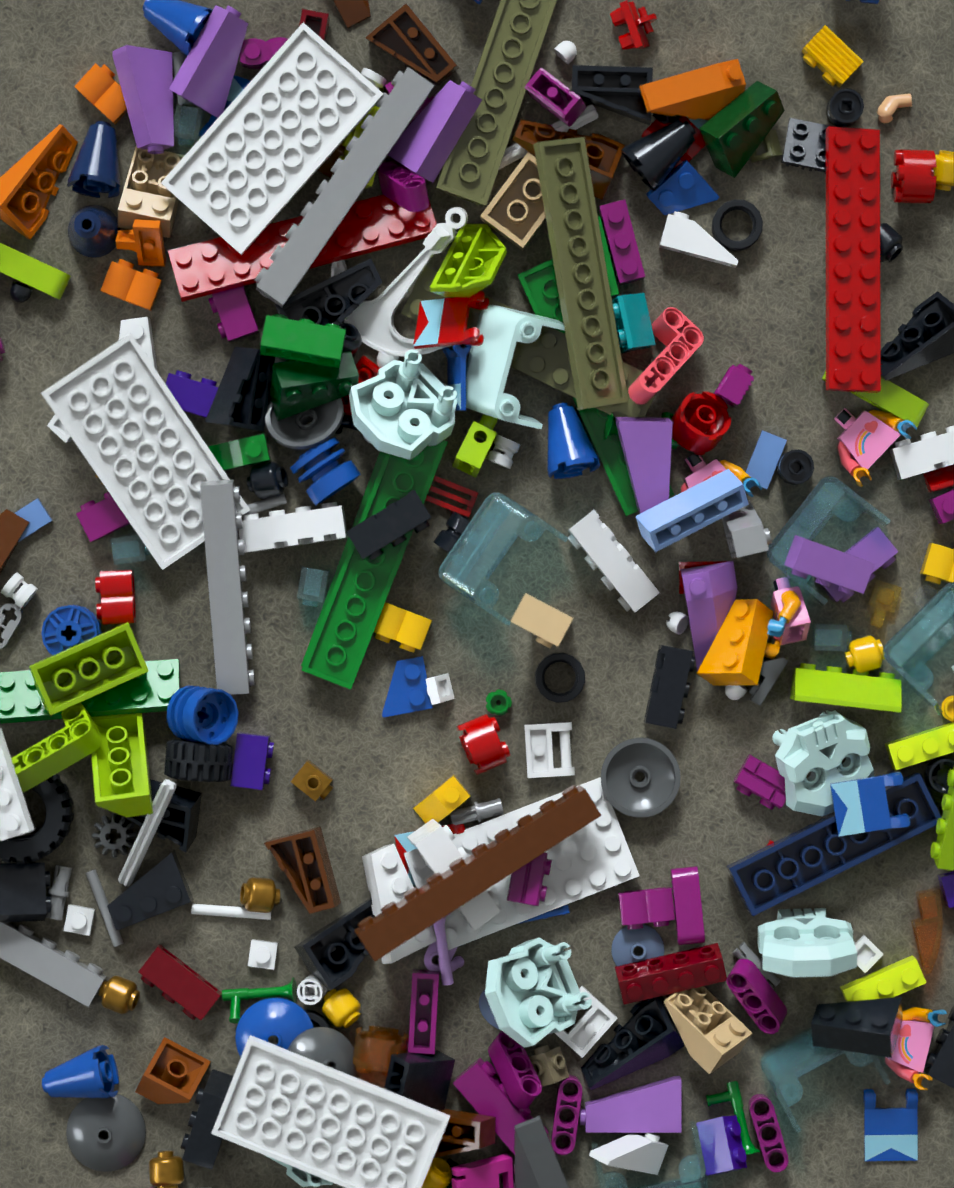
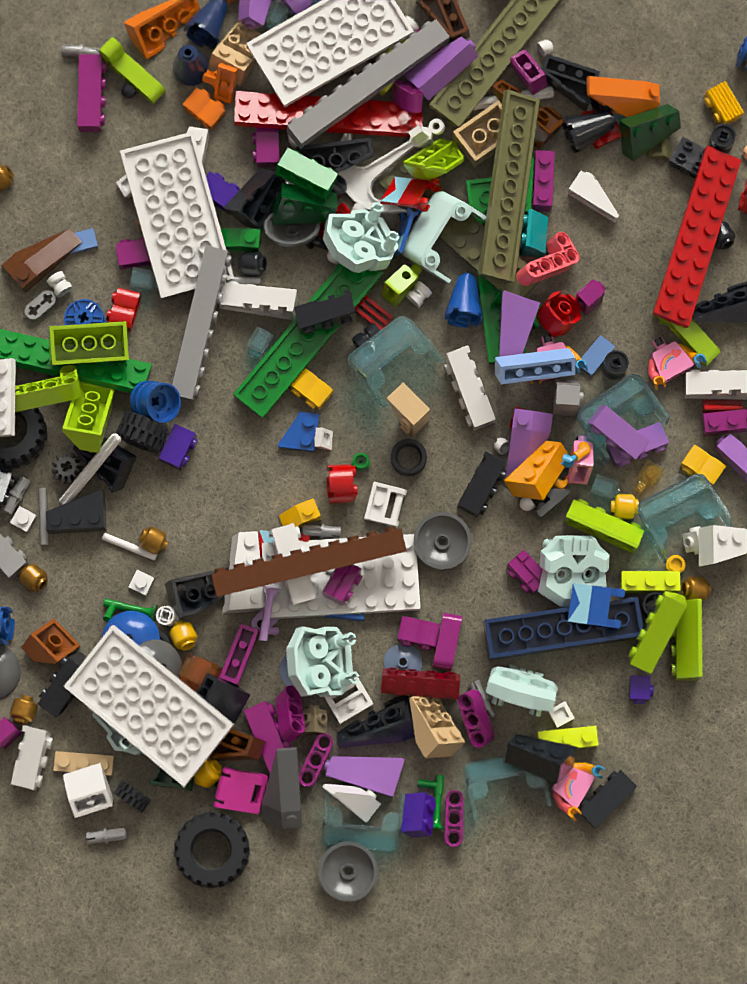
camera: 15 degrees right, 10 degrees down
dark red brick [138,944,222,1020] -> none
reddish brown wedge [264,826,341,914] -> none
blue wheel [290,437,361,506] -> none
pearl gold brick [291,760,333,802] -> none
red hips [610,0,657,50] -> none
blue wing [646,159,720,215] -> none
black tyre [712,199,763,251] -> none
blue flag [863,1088,918,1161] -> none
clear orange slope [911,887,943,974] -> none

